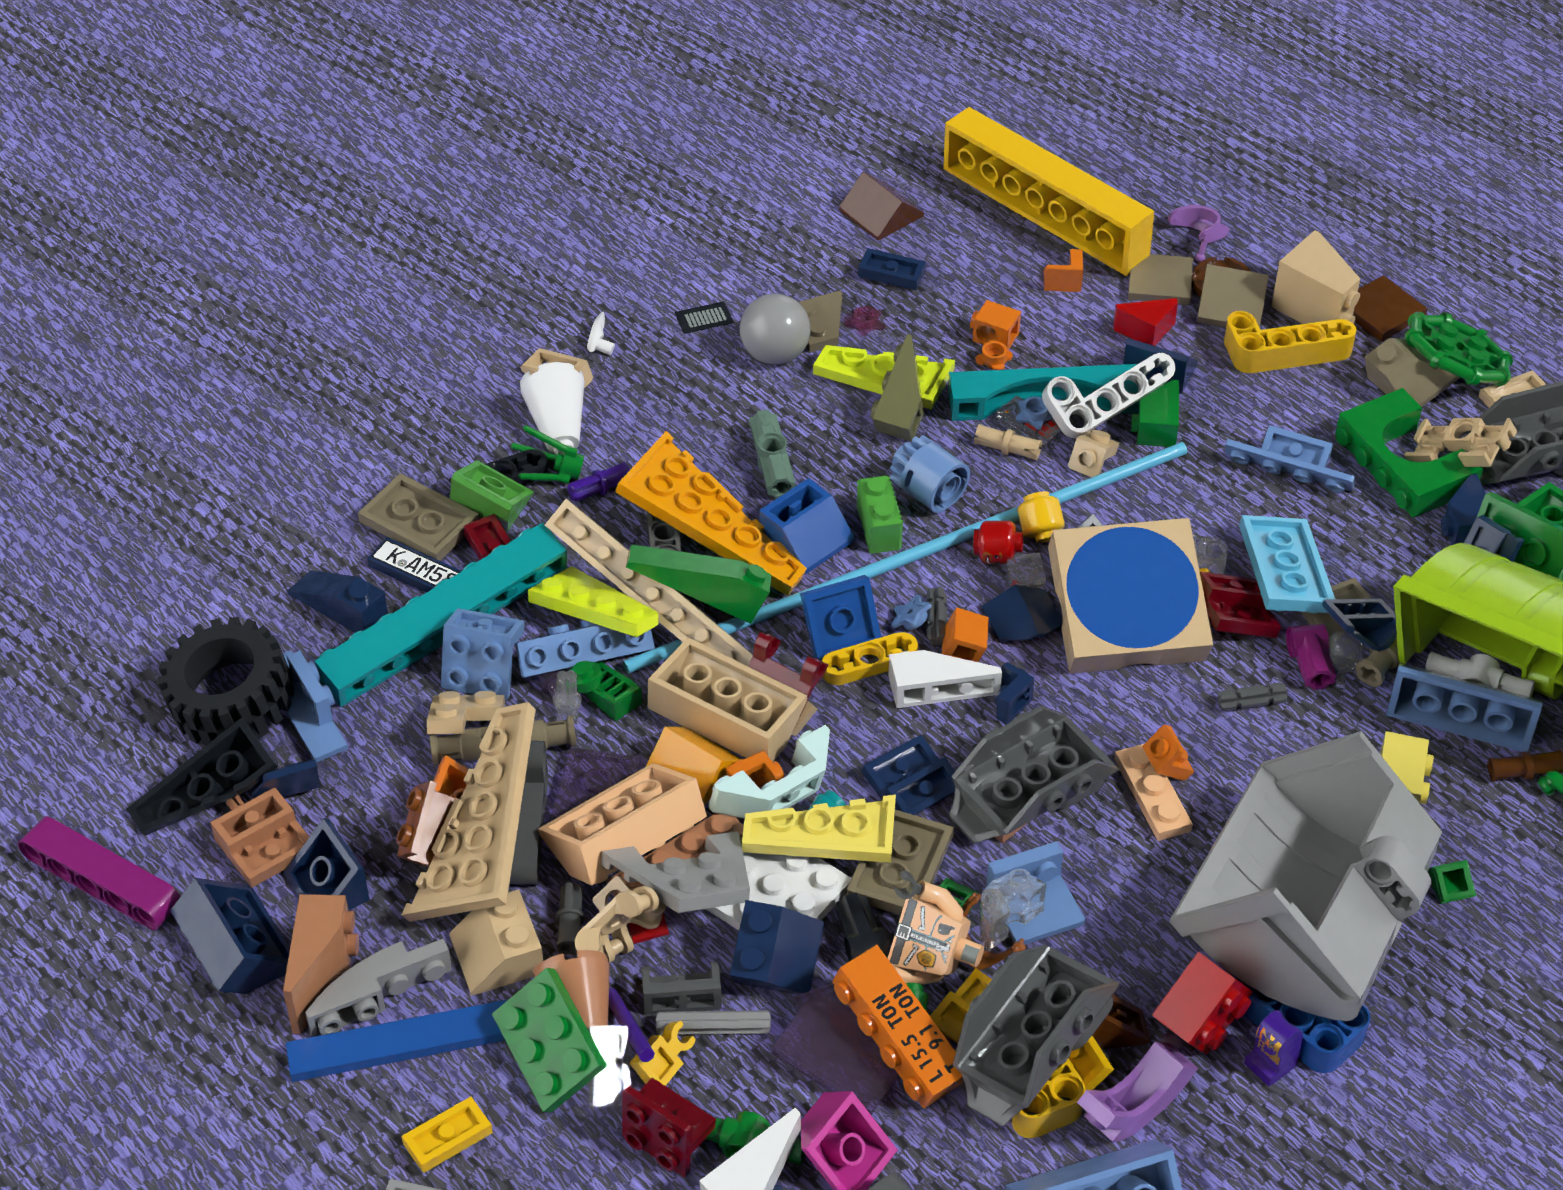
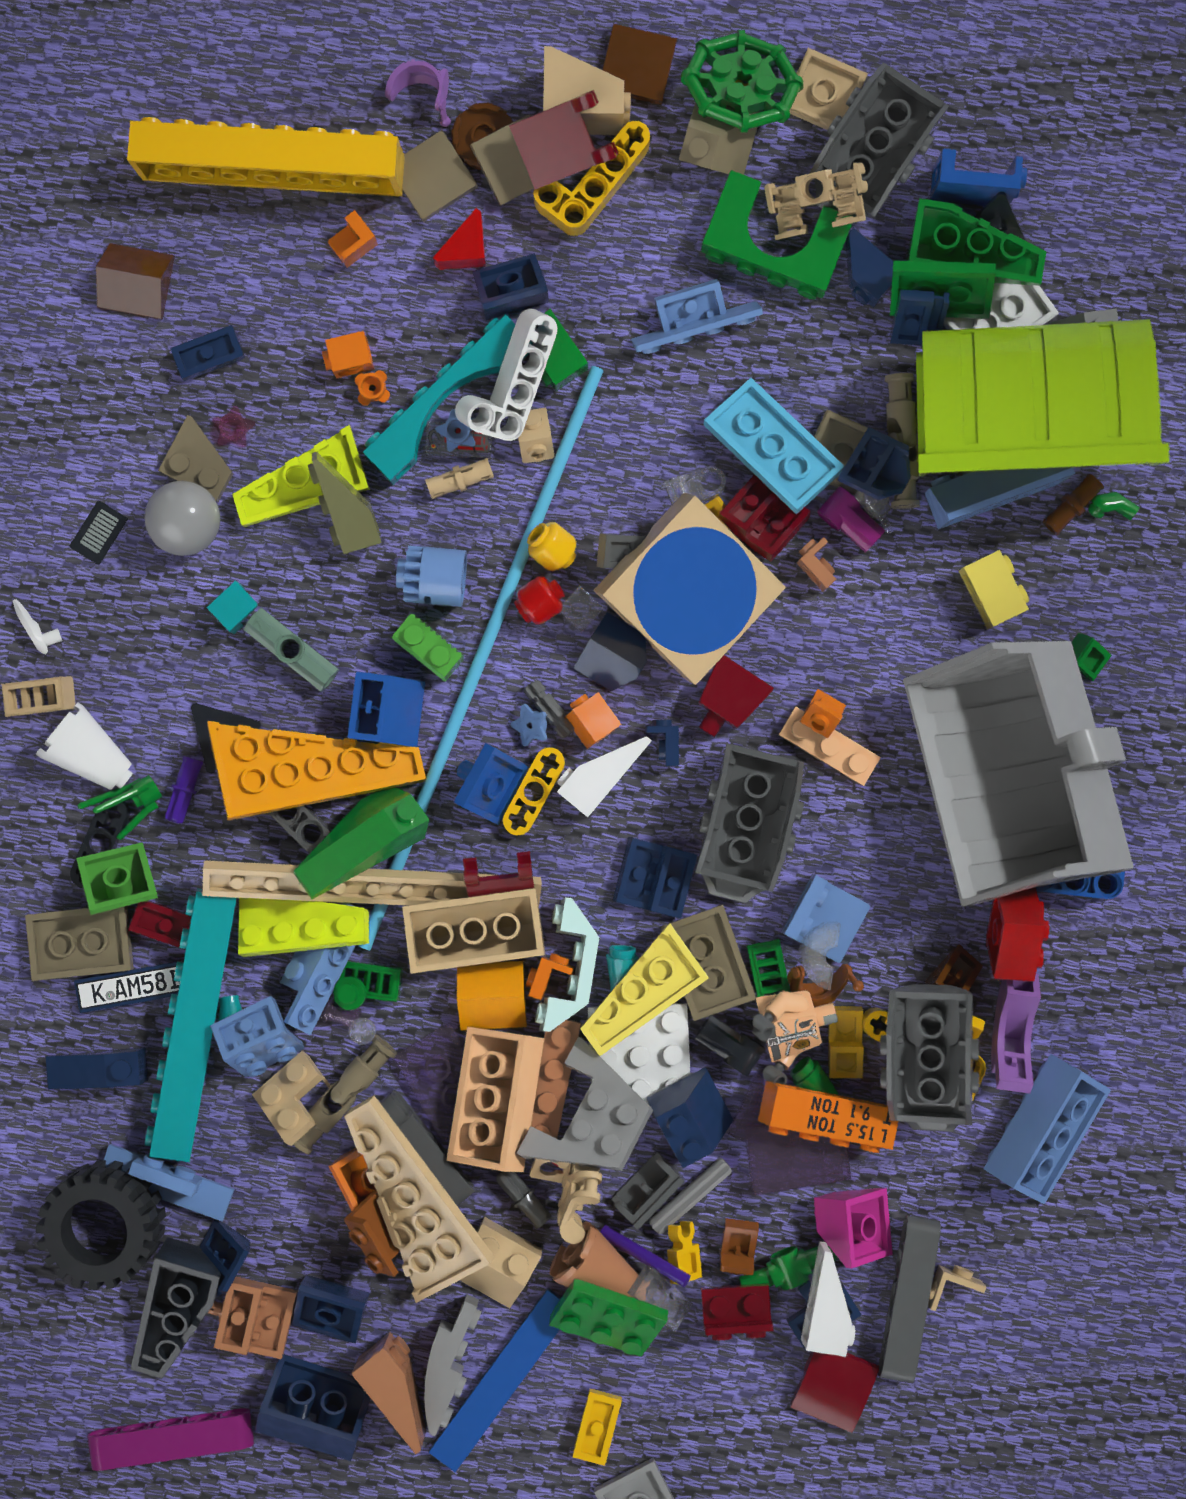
camera: 40 degrees left, 40 degrees up
dark grey axle [1217,682,1287,711] -> none
dark purple leg [1244,1010,1303,1087] -> none
none -> teal panel [206,580,258,634]
none -> dark red flag [509,90,619,190]
none -> dark red torso [698,655,774,738]
none -> dark orange bracket [720,1218,759,1275]
none -> nougat bracket [797,537,837,592]

